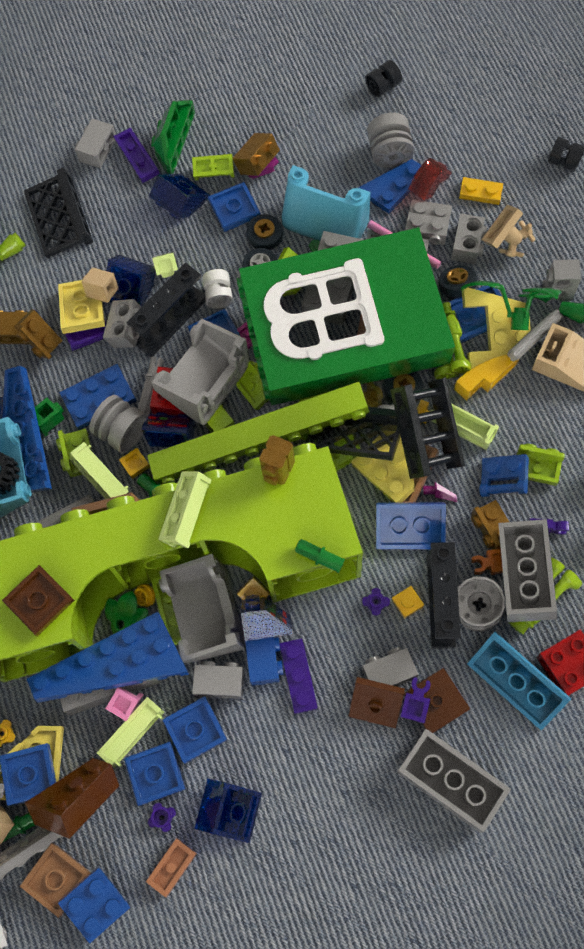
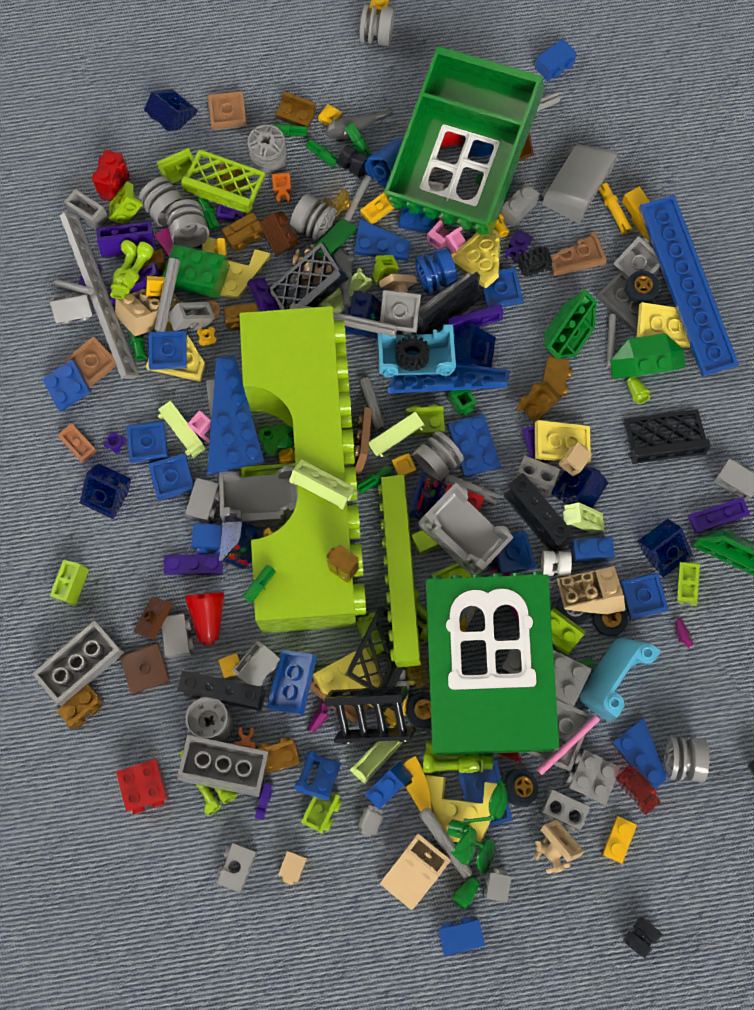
camera: 95 degrees right, 5 degrees up
reddish brown plate [2,565,75,637] -> none
reddish brown wedge [25,758,119,839] -> none
pearl gold brick [232,133,280,176] -> none
dark purple plate [362,588,390,616] -> none
dark purple plate [400,677,431,724] -> none
dark azure slope [467,632,571,730] -> none
none -> lime hinge [50,559,89,606]
none -> pearl gold bracket [57,684,104,729]
none -> red cone [185,592,225,646]
none -> light grey brick [232,640,280,686]
none -> light grey brick [357,805,383,837]
none -> blue brick [365,761,413,810]
none -> tan slope [557,566,625,614]
none -> blue brick [570,537,615,564]

